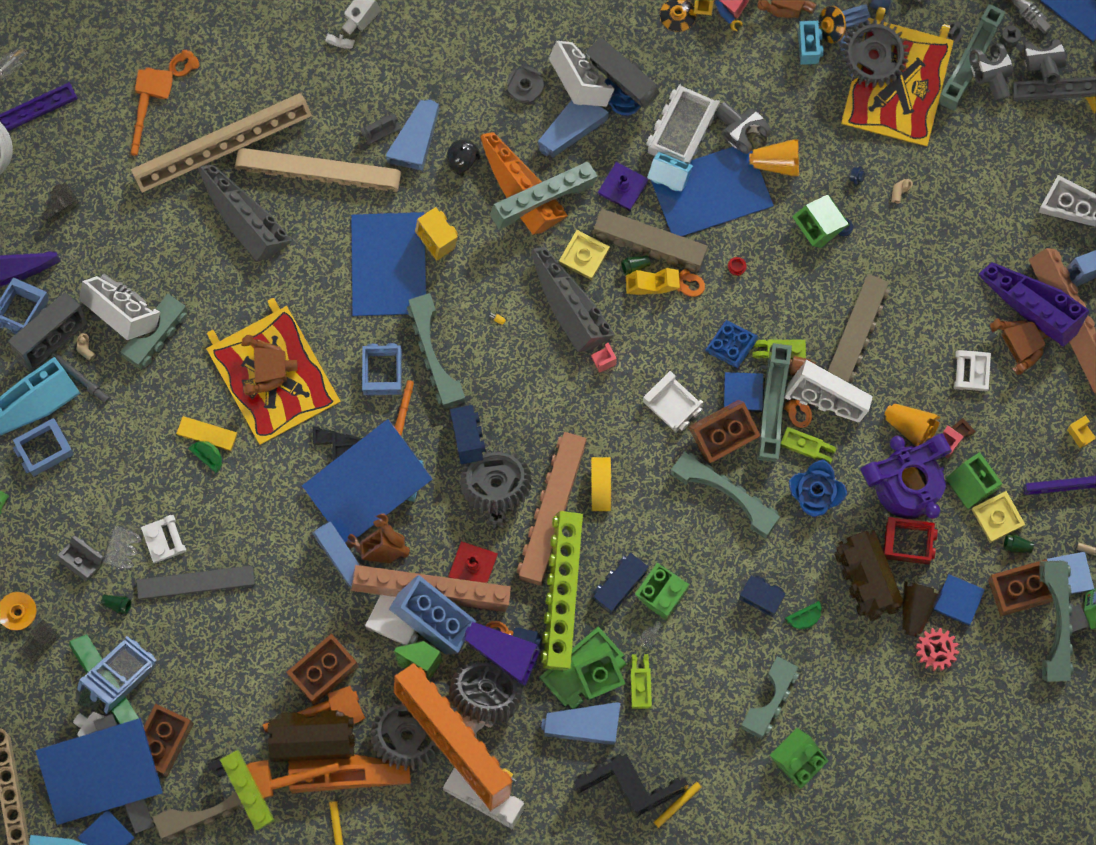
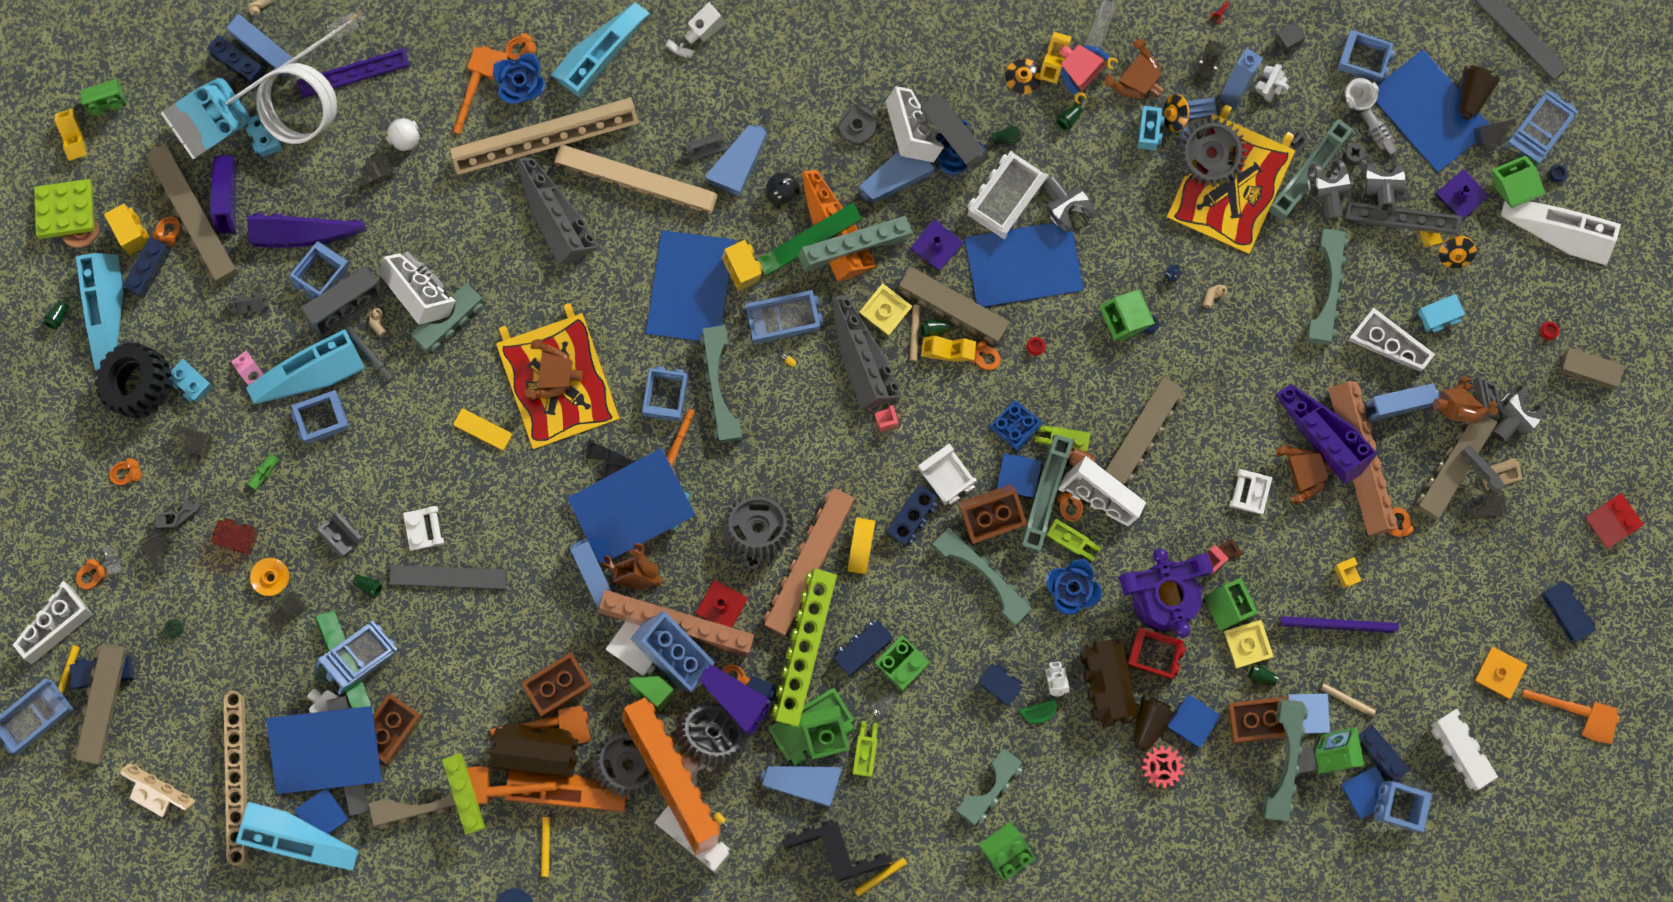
camera: 10 degrees right, 5 degrees up
clear plate [102,526,142,569] -> none
green tile [188,441,222,473] -> none
black tile [207,754,226,777] -> none
dark blue brick [450,405,486,464] -> none
medium azure brick [647,152,693,192] -> none
light orange cone [749,139,799,177] -> none
light orange cone [884,404,940,446] -> none
none -> white cap [386,118,419,151]
none -> blue brick [493,53,545,104]
none -> medium azure wedge [551,2,650,98]
none -> door [745,290,823,344]
none -> green tile [757,203,862,276]
none -> dark blue brick [886,484,938,547]
none -> tan bar [909,304,920,361]
none -> dark green cone [992,125,1021,144]
none -> white hips [1045,662,1070,696]
none -> dark green cone [1056,104,1083,131]
none -> sand green arch [1306,228,1348,345]

